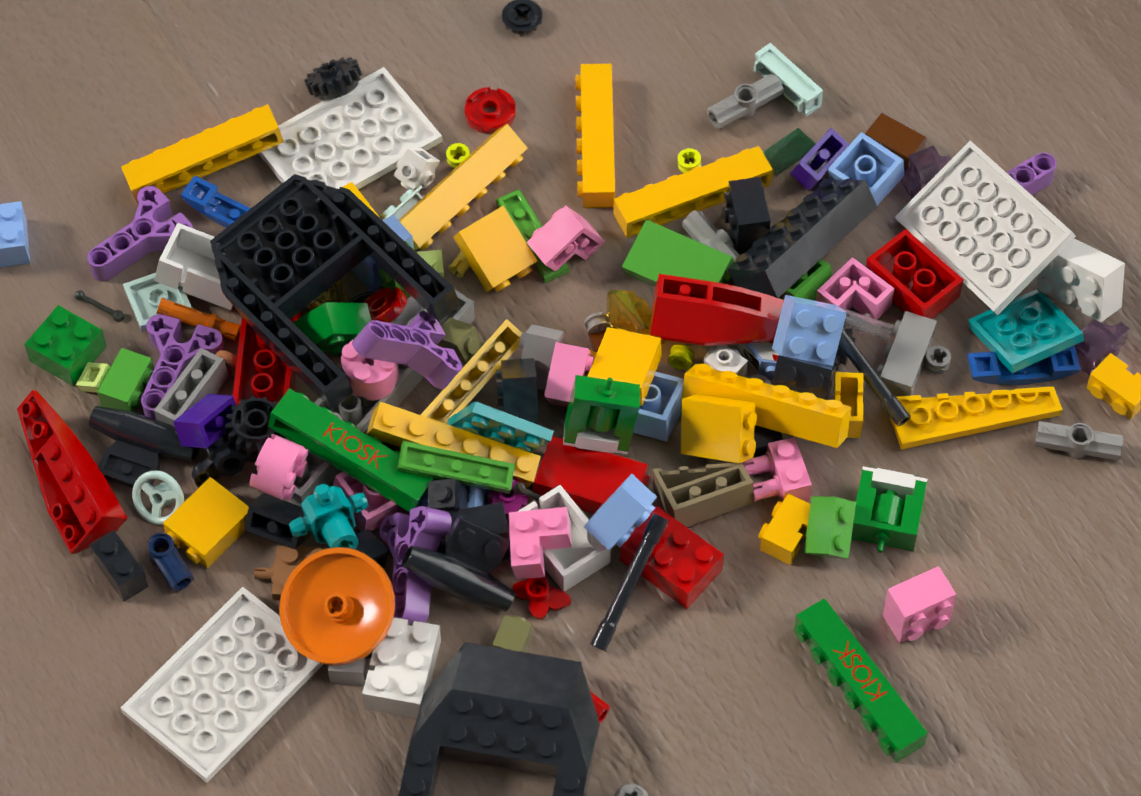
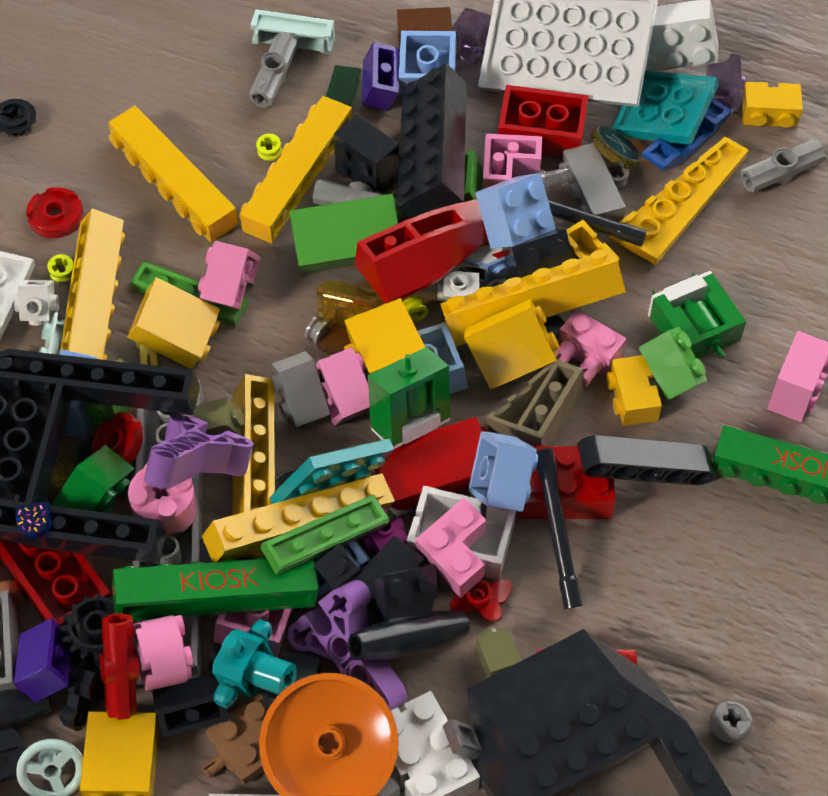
camera: 40 degrees left, 0 degrees up
black brick [496,358,539,425] -> none
none -> clear blue tile [15,501,52,539]
none -> red piece [100,613,139,720]
none -> flat silver tile [443,719,483,760]
none -> beam [577,435,716,485]
none -> tile [590,125,641,169]

